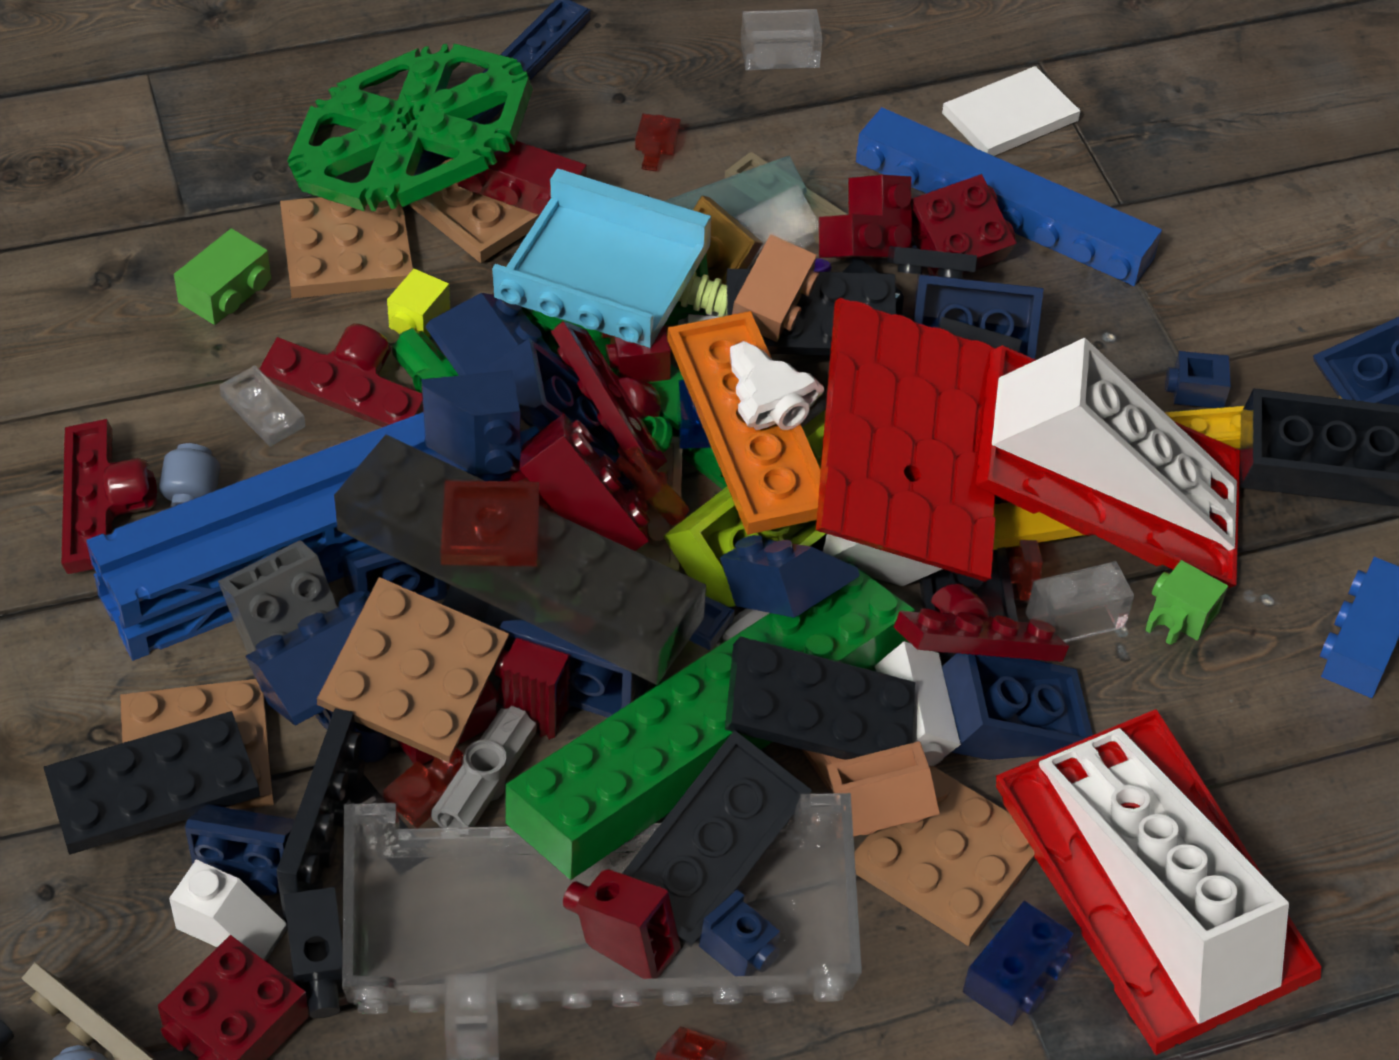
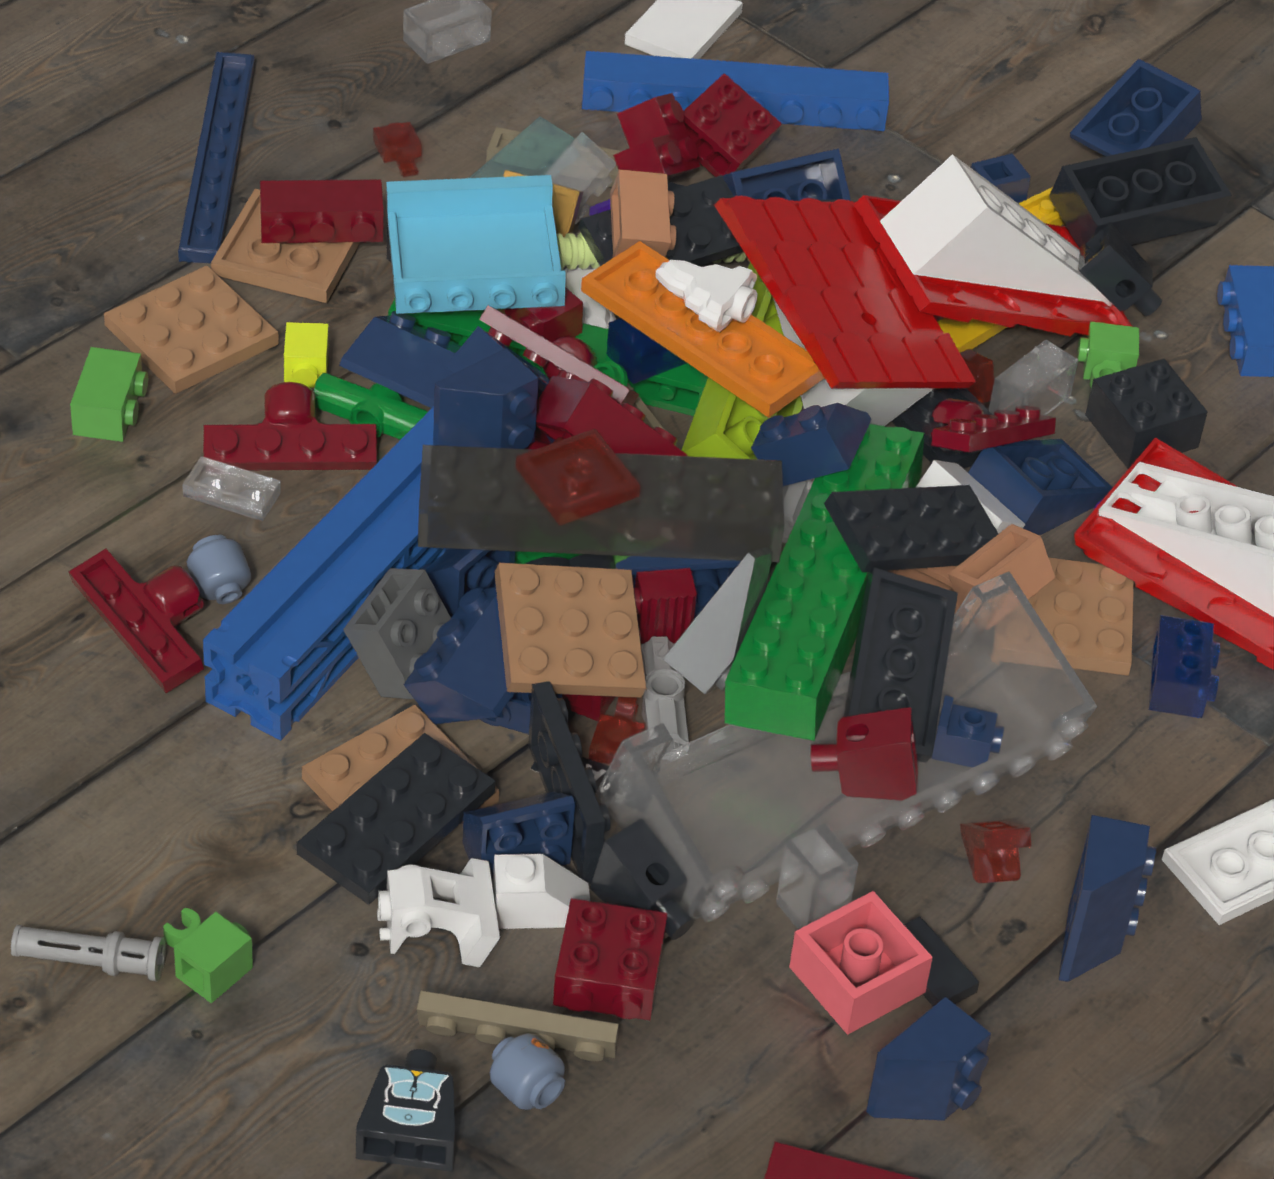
camera: 30 degrees left, 5 degrees down
green plate [287,43,533,212] -> none
clear red axle [615,446,689,525] -> none
black plate [887,246,977,279] -> none
none -> white tile [377,858,500,967]
none -> slope [663,547,773,694]
none -> black torso [1079,222,1163,317]
none -> black brick [1085,359,1208,469]

